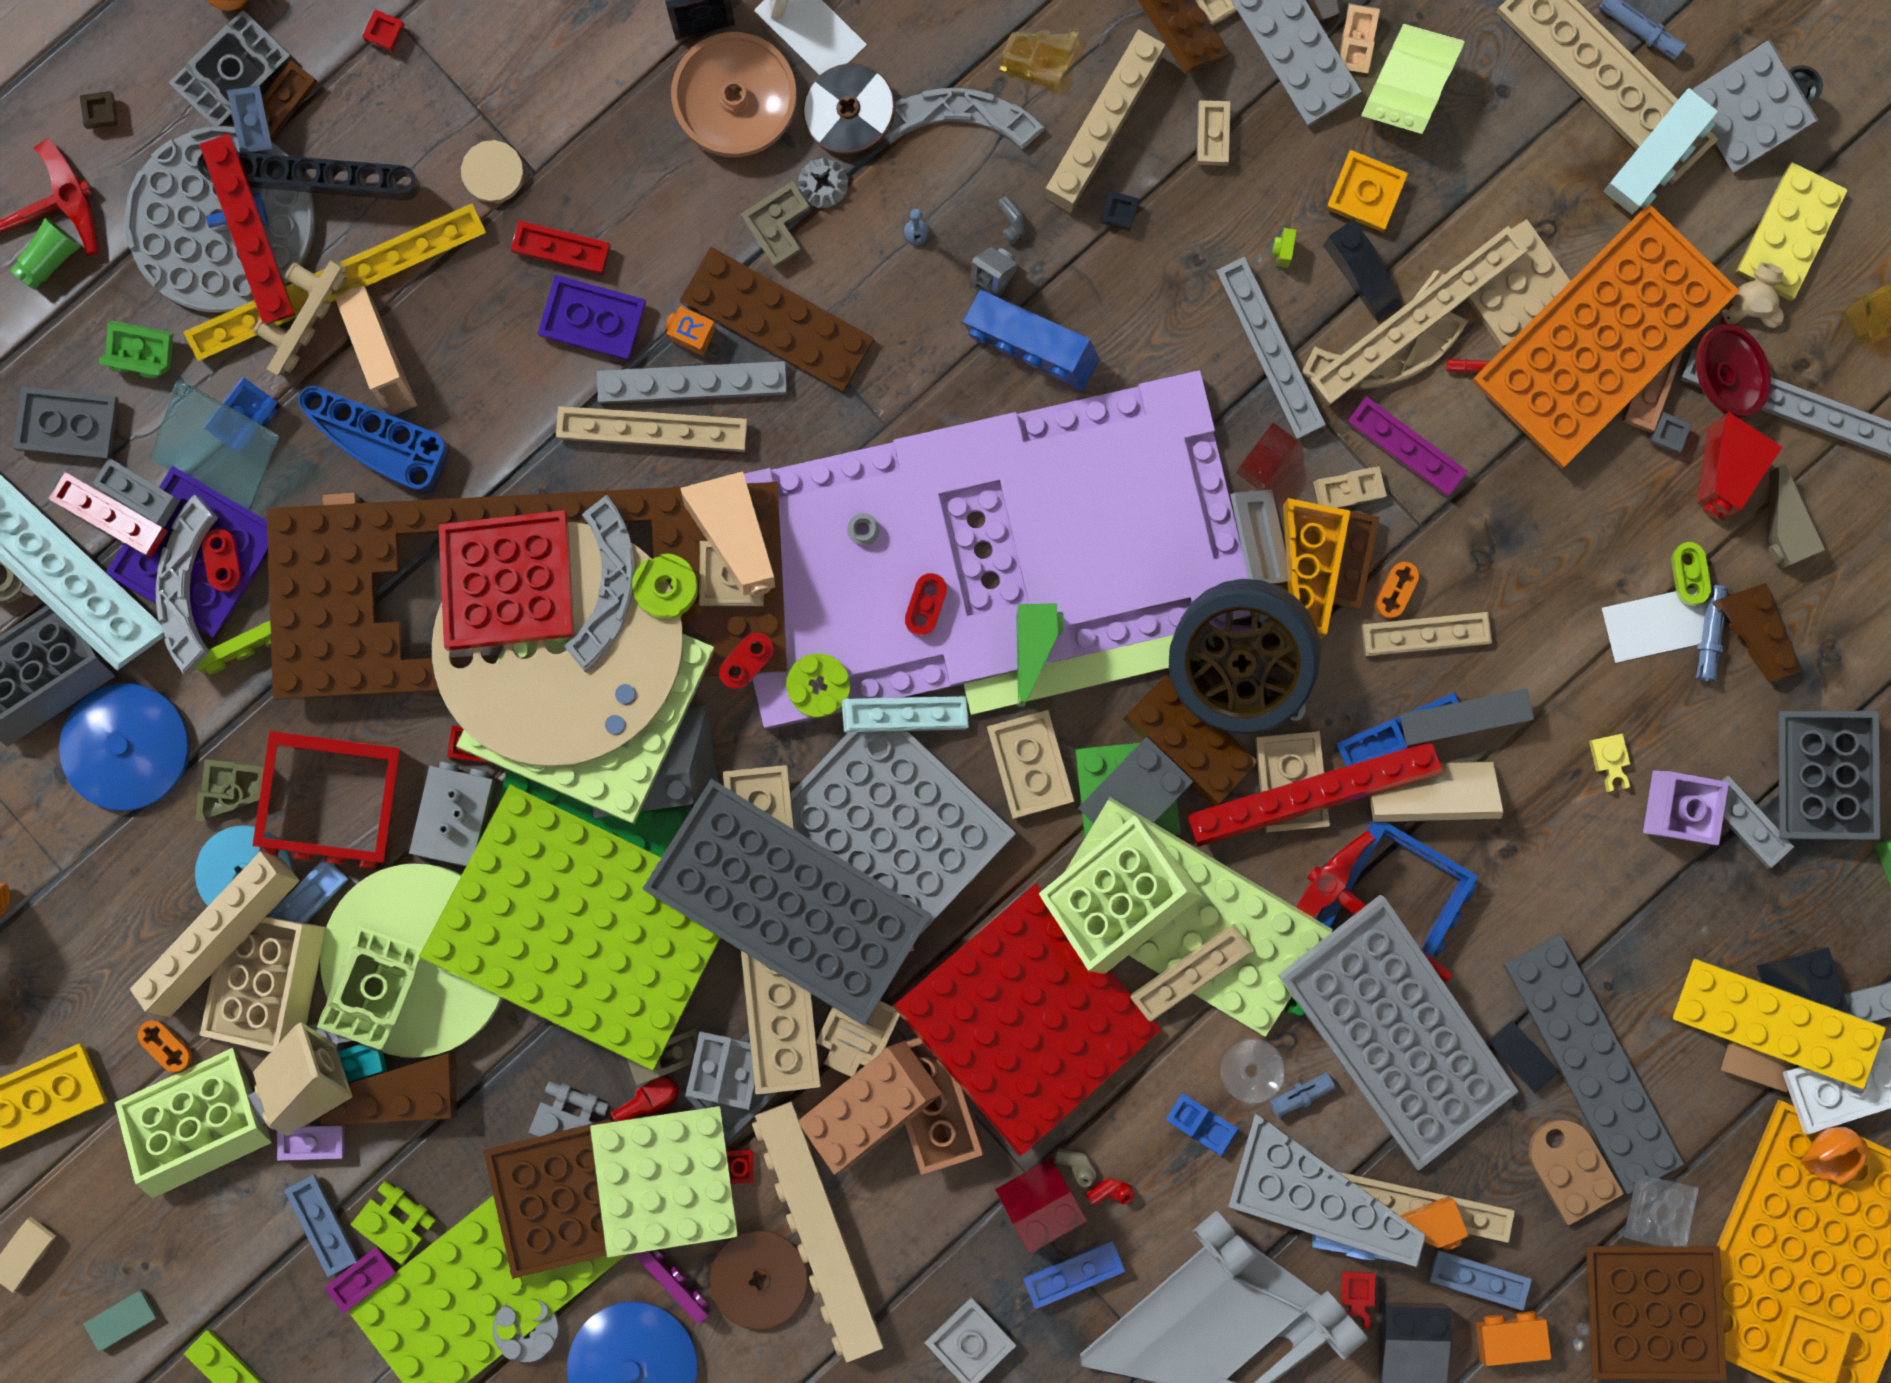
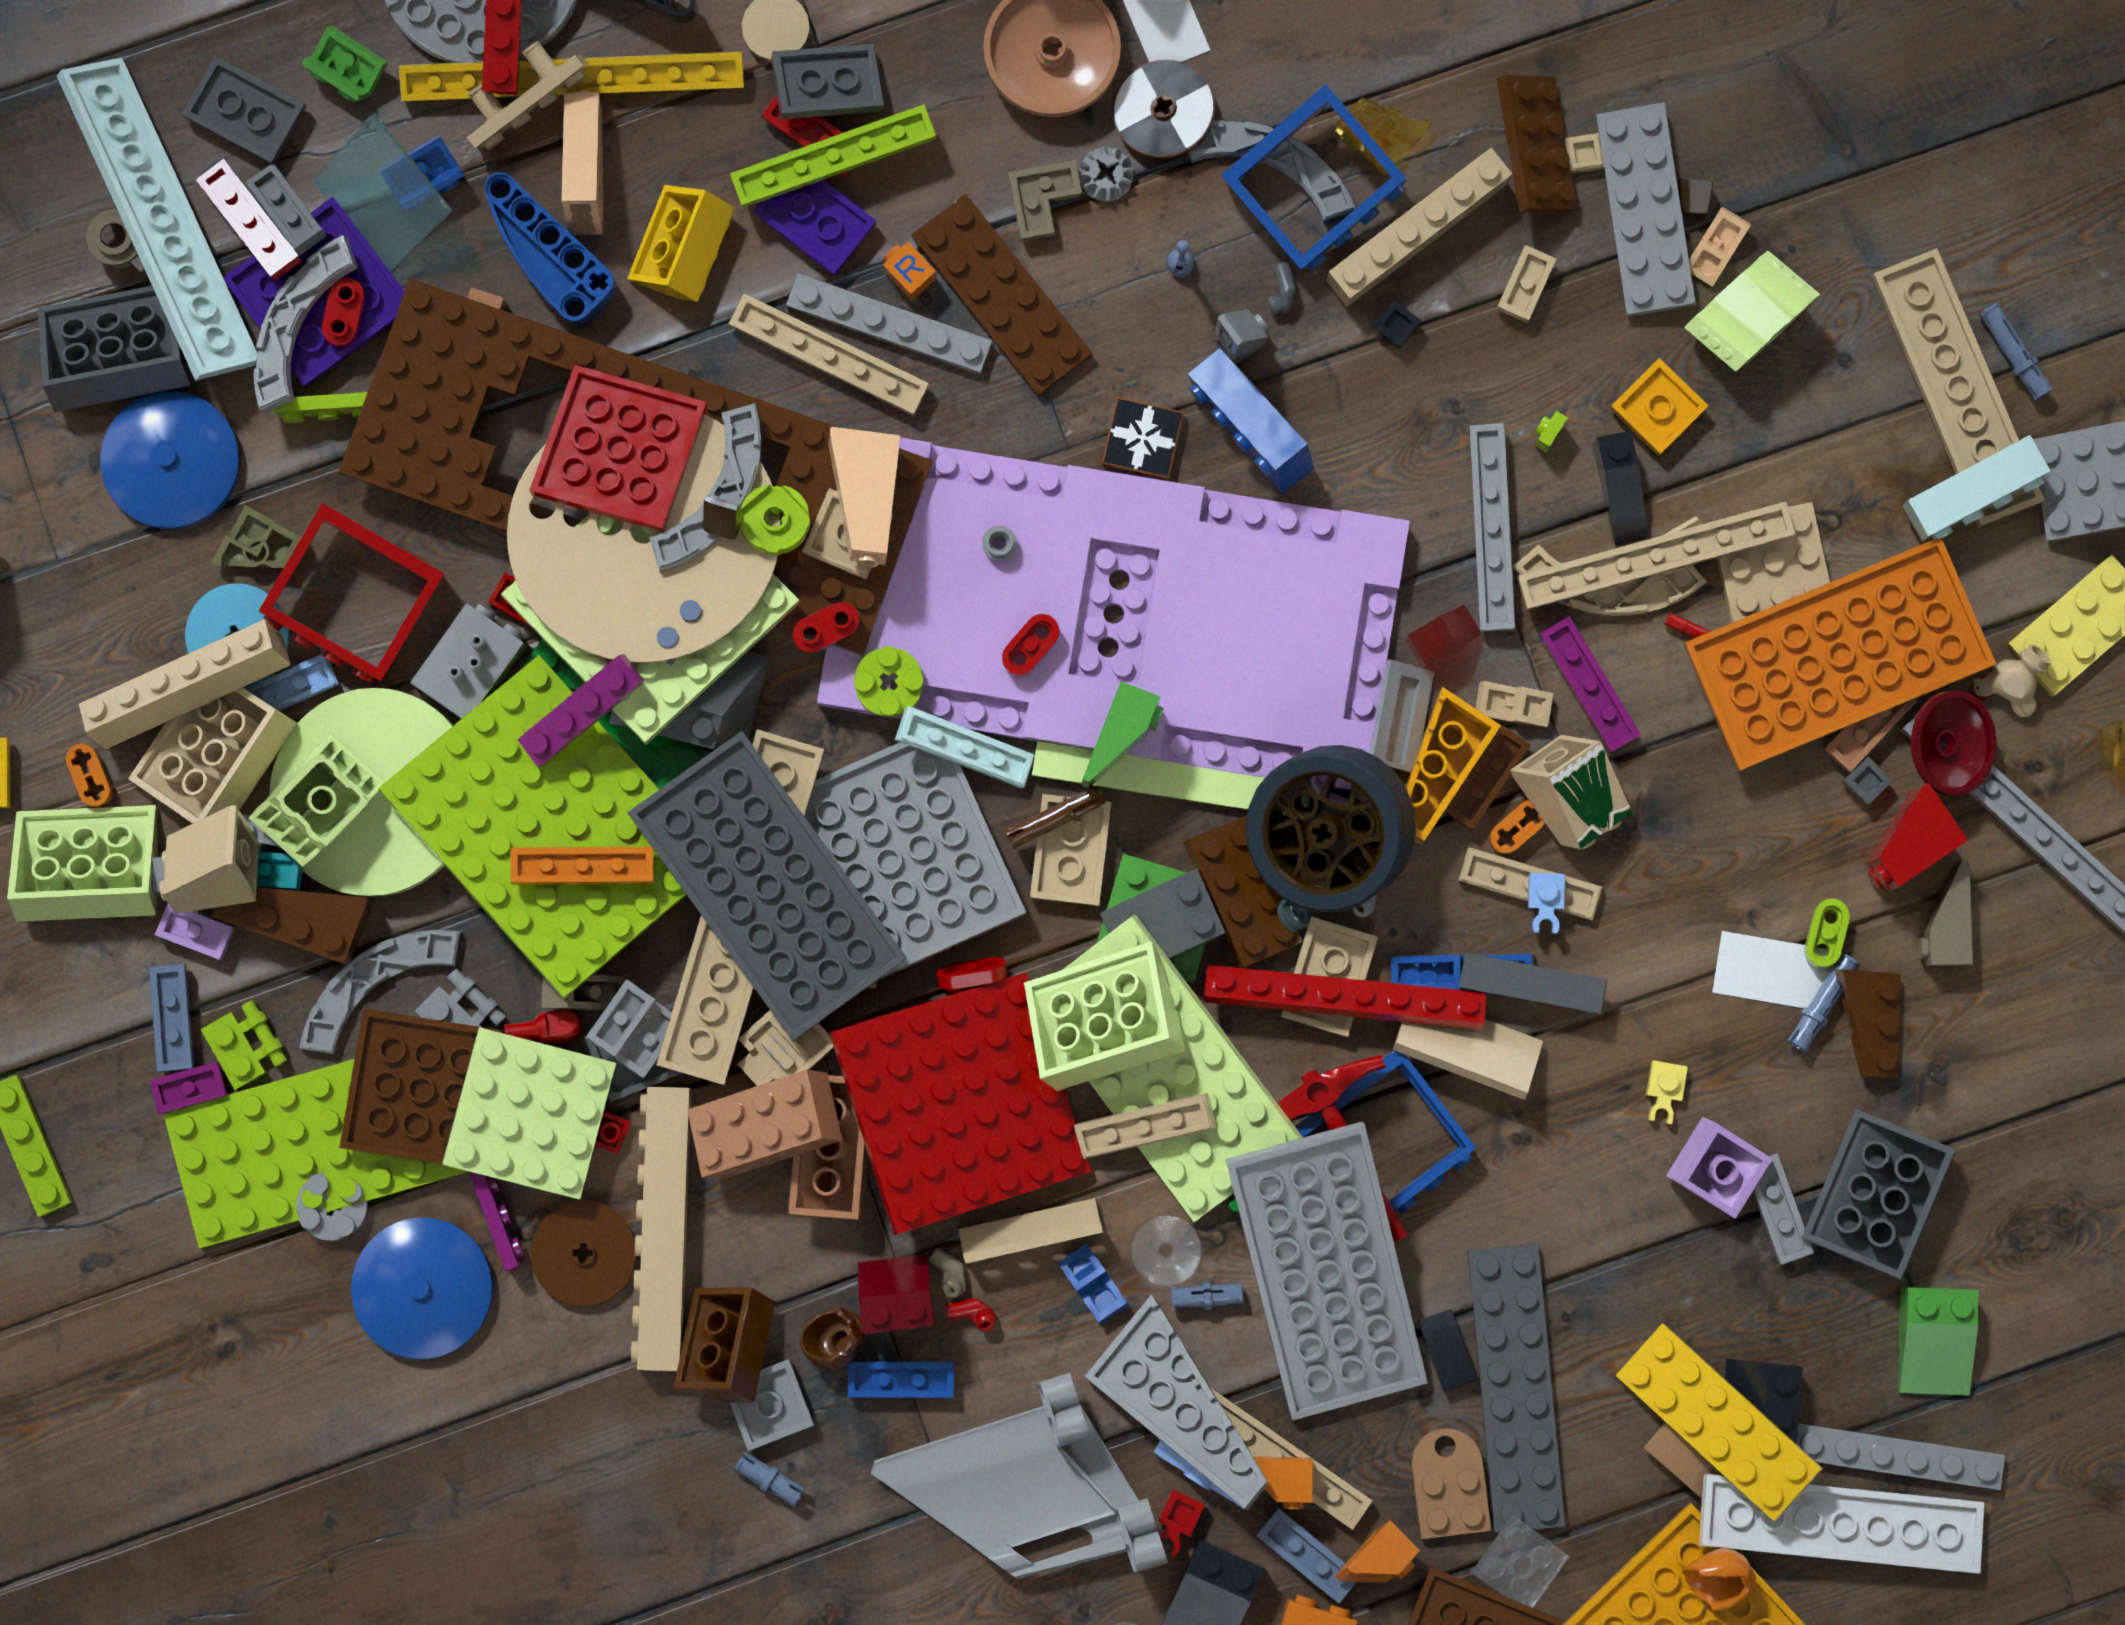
camera: 25 degrees right, 0 degrees up
none -> light grey tile [299,930,461,1054]
none -> orange plate [510,847,653,885]
none -> magenta plate [517,654,645,767]
none -> yellow slope [627,185,735,302]
none -> reddish brown slope [673,1287,775,1402]
none -> dark brown slope [703,495,744,540]
none -> lime plate [730,104,936,209]
none -> dark grey plate [771,44,884,119]
none -> reddish brown hair [799,1306,865,1370]
none -> red plate [936,957,1007,993]
none -> tan fence [958,1198,1103,1264]
none -> reddish brown axle [1004,786,1106,849]
none -> black tile [1102,397,1184,480]
none -> blue window [1221,84,1408,271]
none -> clear light blue tile [1277,899,1311,932]
none -> orange slope [1334,1520,1420,1583]
none -> tan slope [1510,735,1632,849]
none -> light blue plate [1528,873,1565,934]

